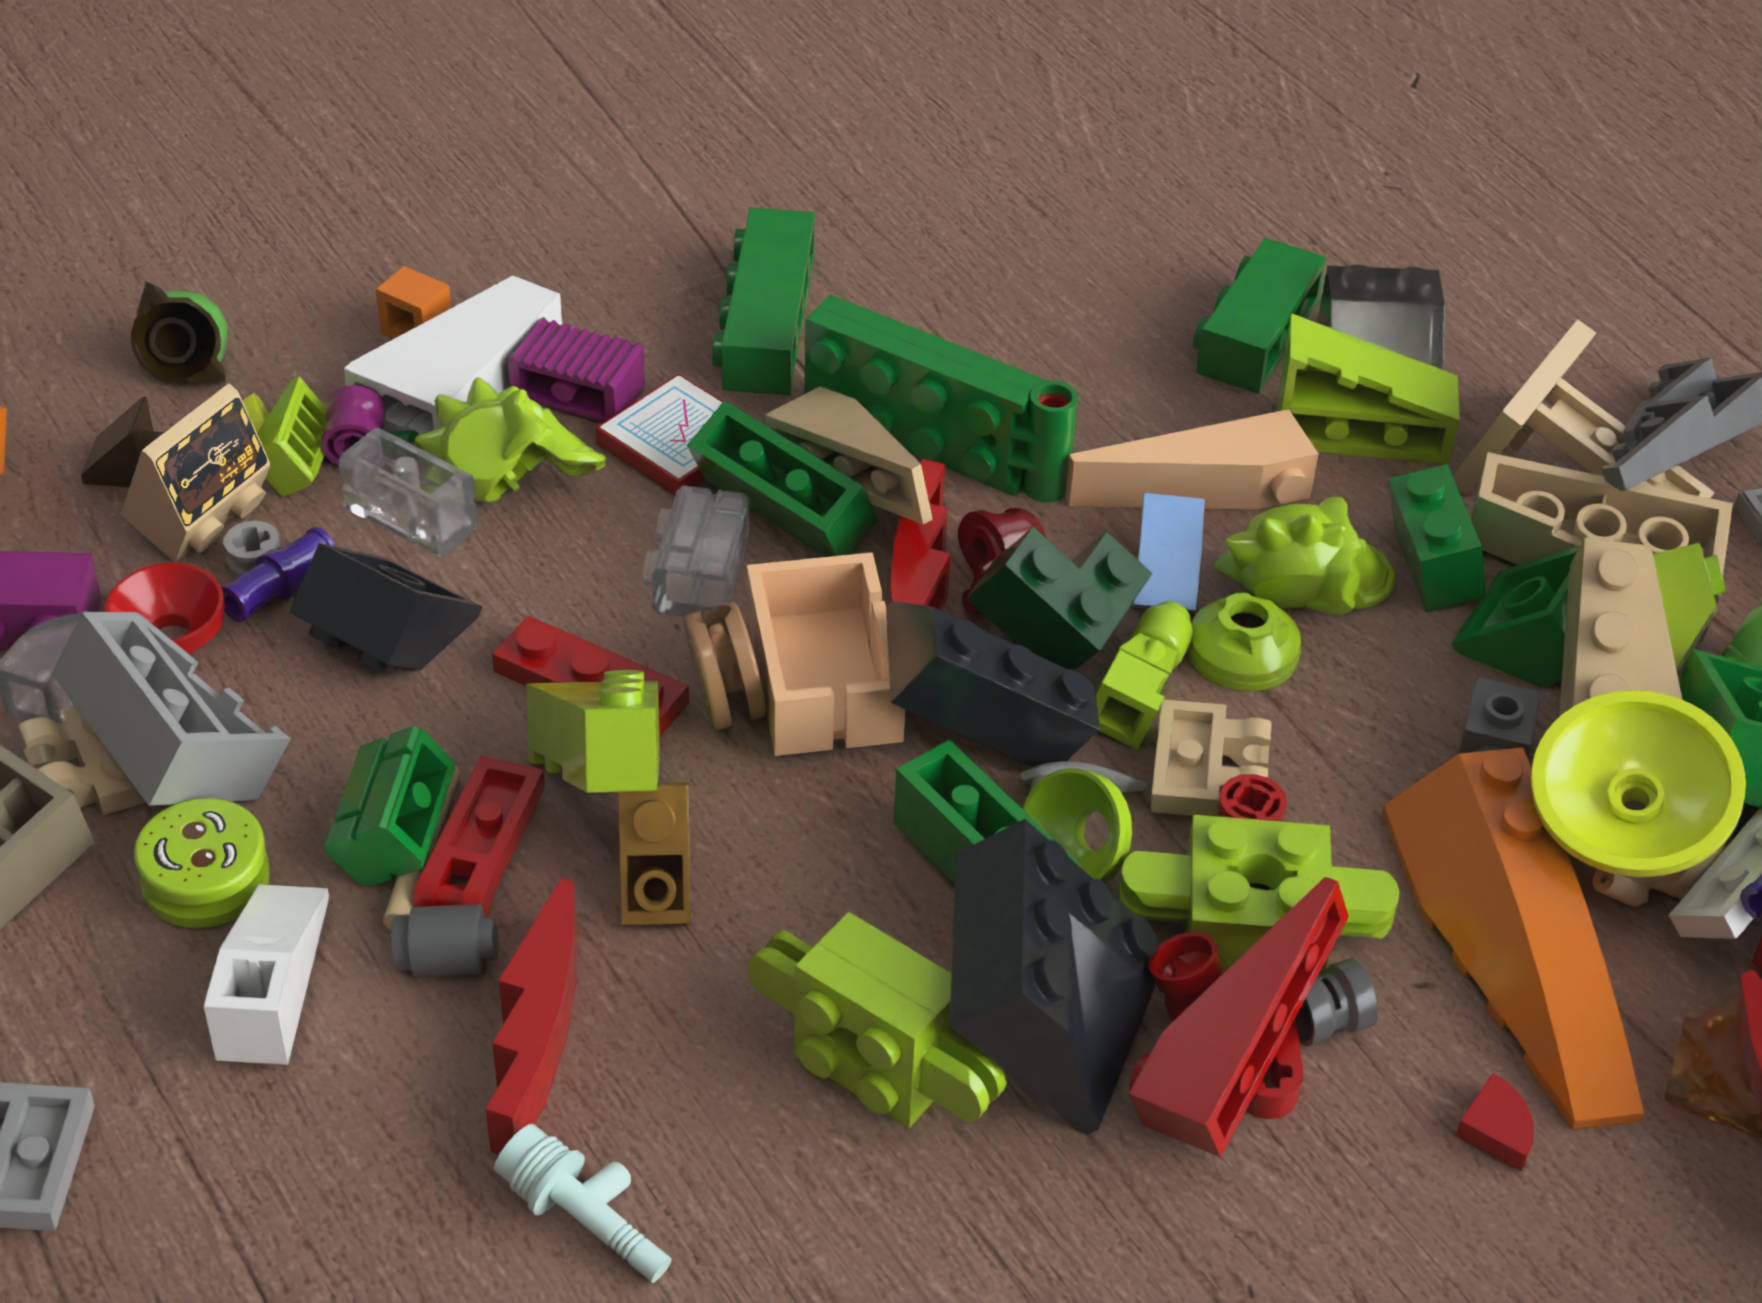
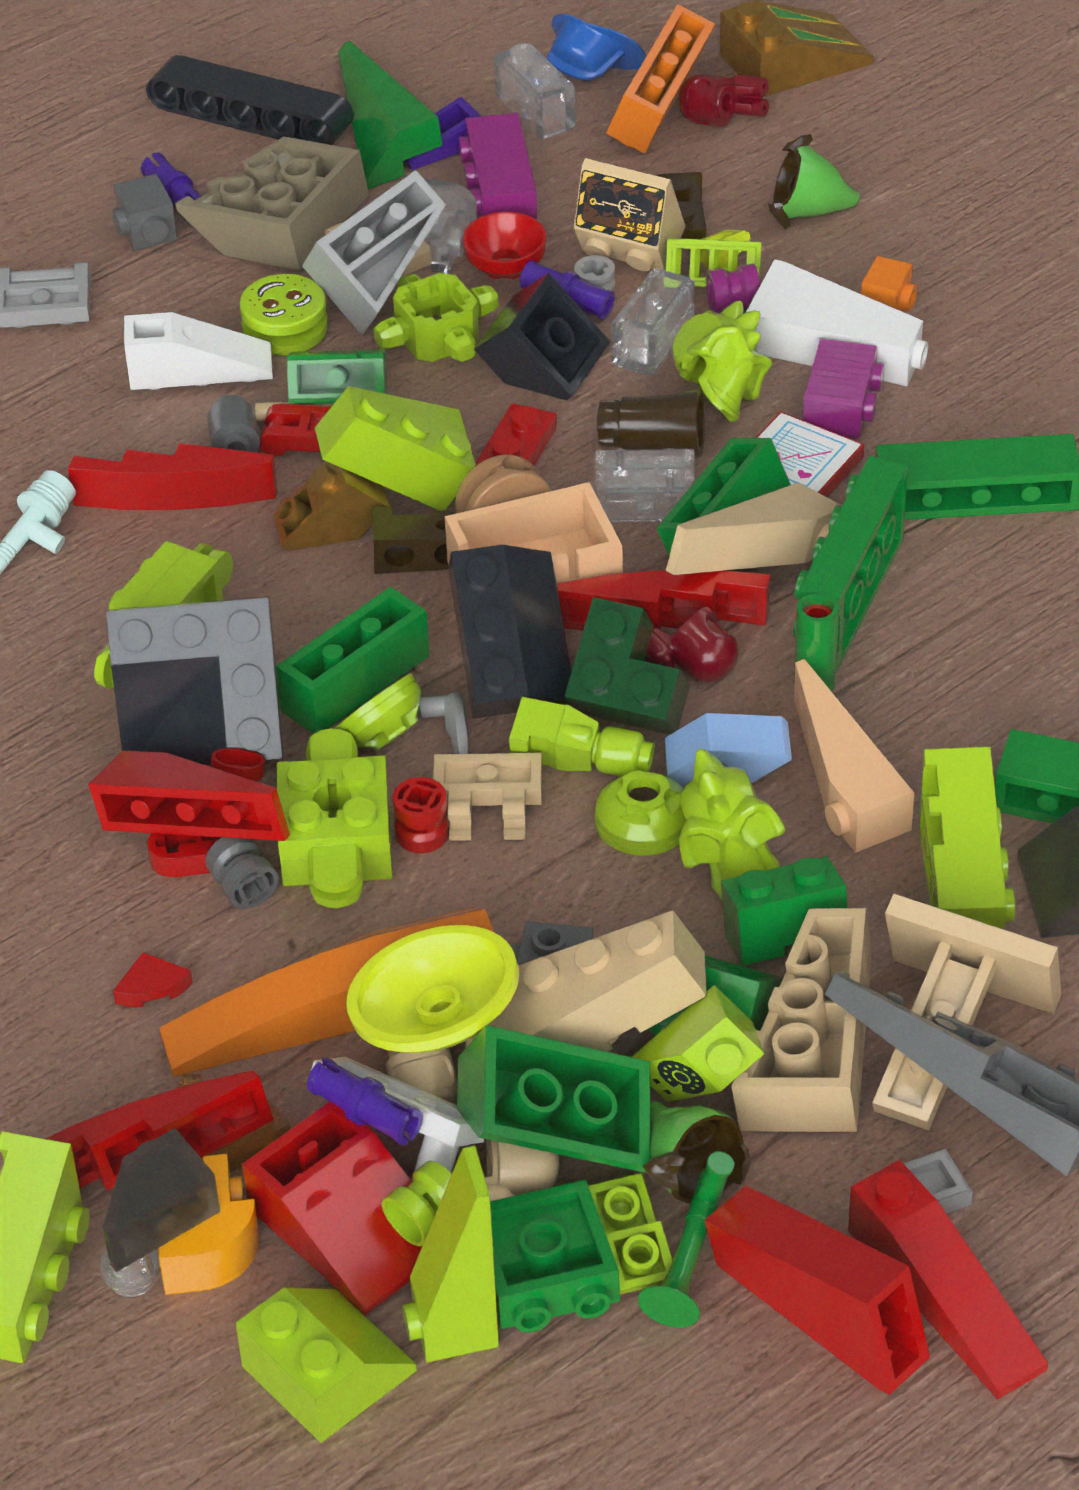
camera: 85 degrees right, 0 degrees up
none -> dark brown leg [372,506,457,574]
none -> lime piece [373,273,499,362]
none -> dark brown plant [597,389,705,457]

